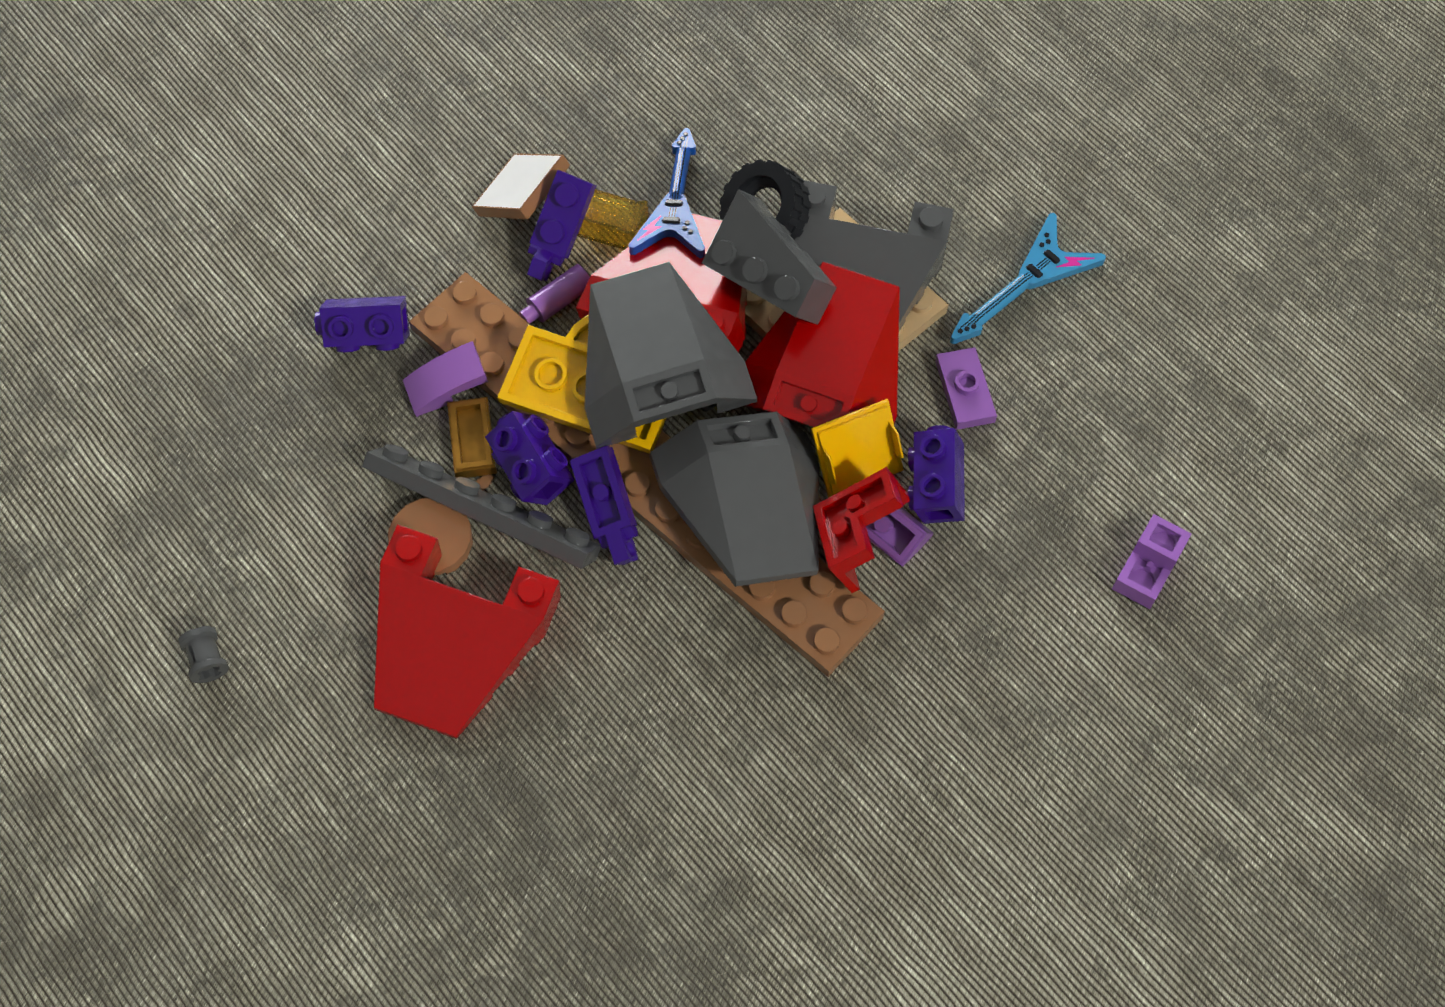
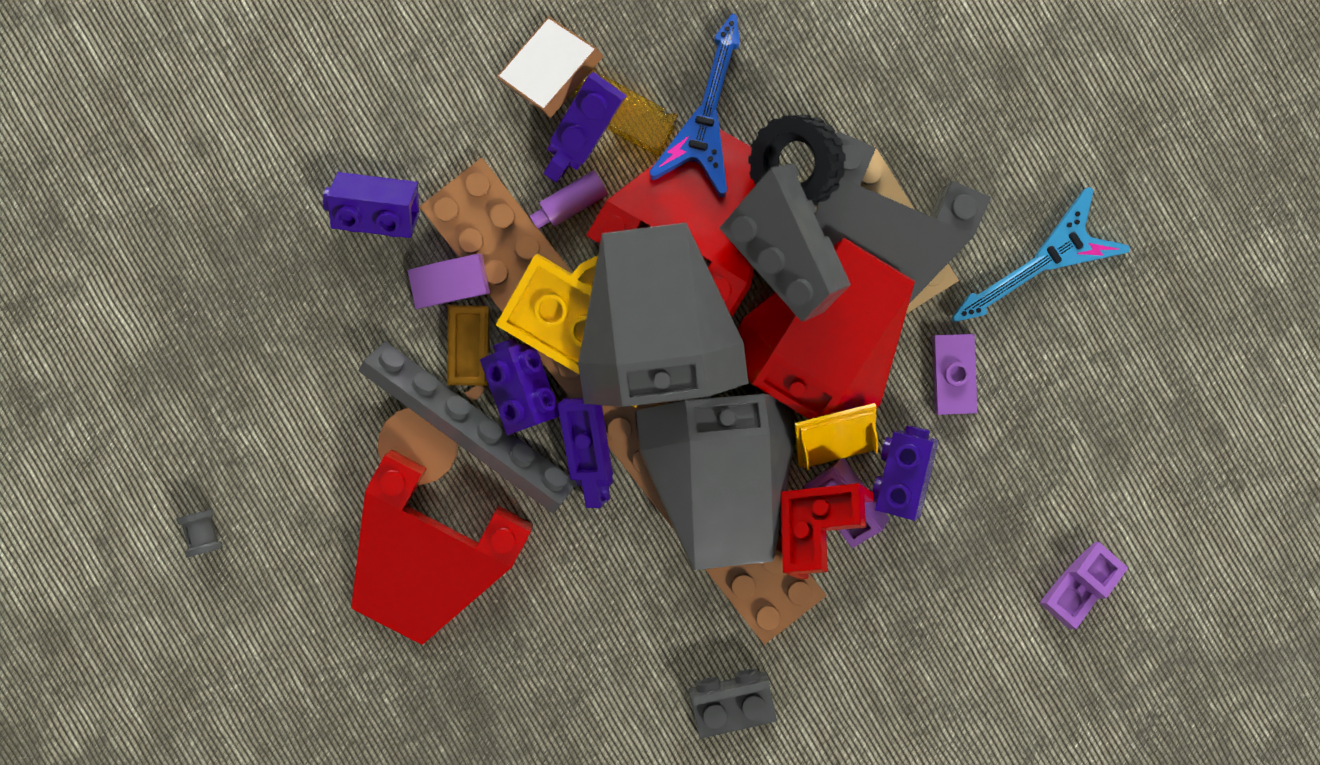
camera: 10 degrees right, 25 degrees up
none -> dark grey bracket [689,668,777,739]

